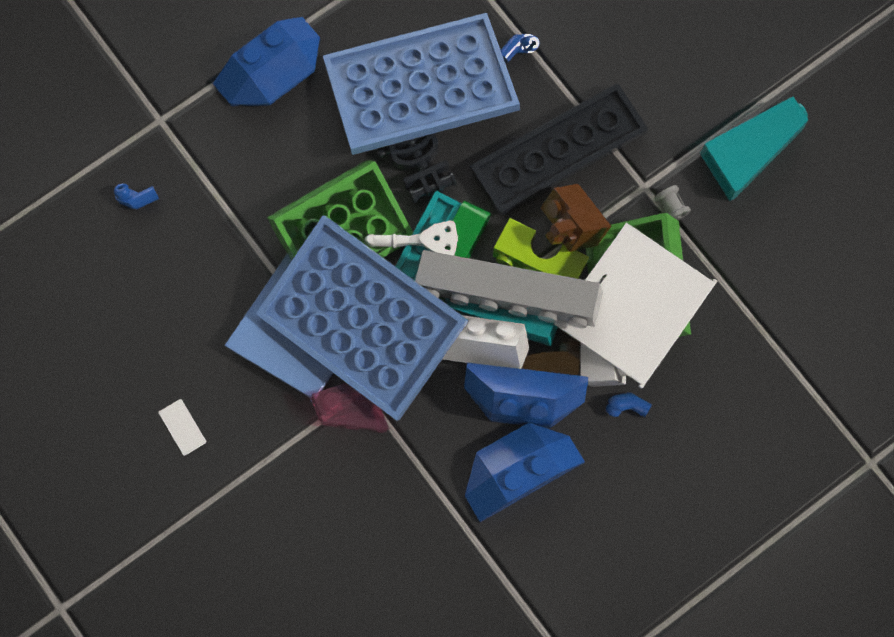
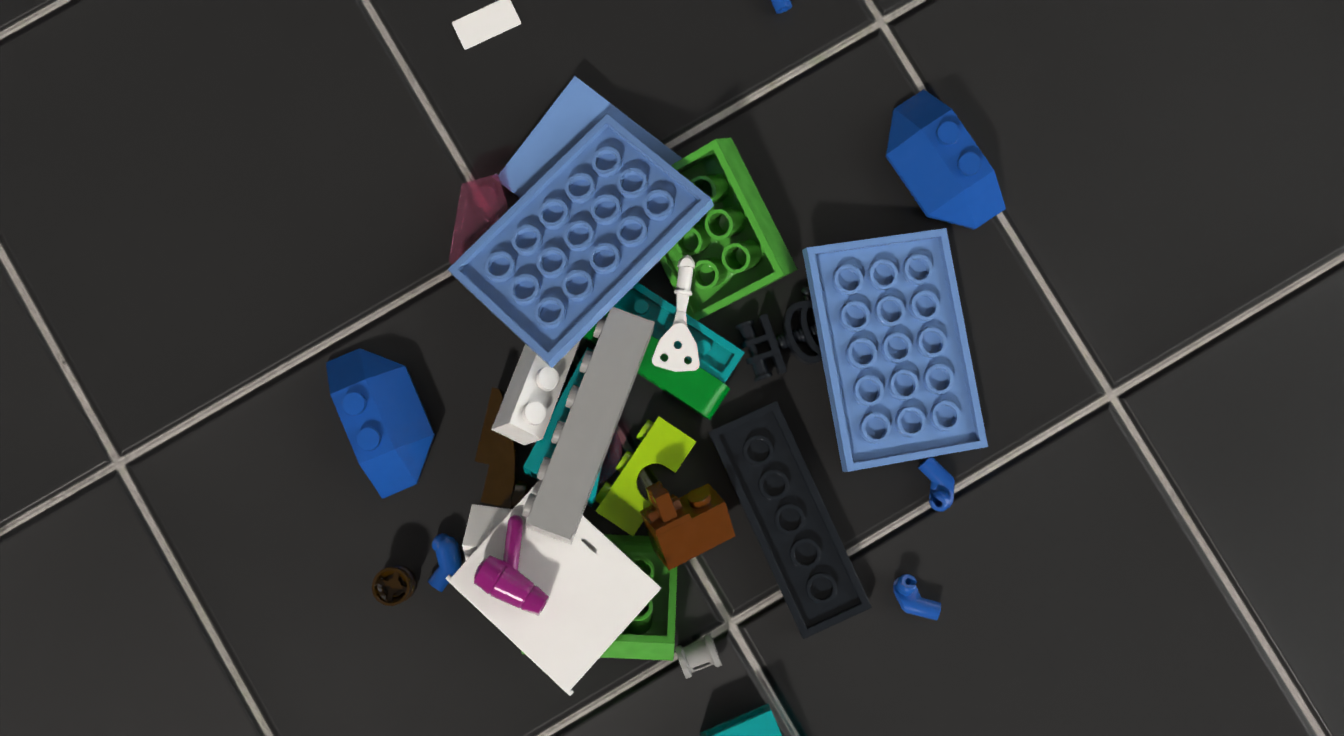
camera: 95 degrees right, 10 degrees up
blue wedge [464,363,589,428] -> none
none -> dark brown wheel [372,565,417,606]
none -> magenta piece [474,515,549,616]
none -> blue arm [893,574,941,621]

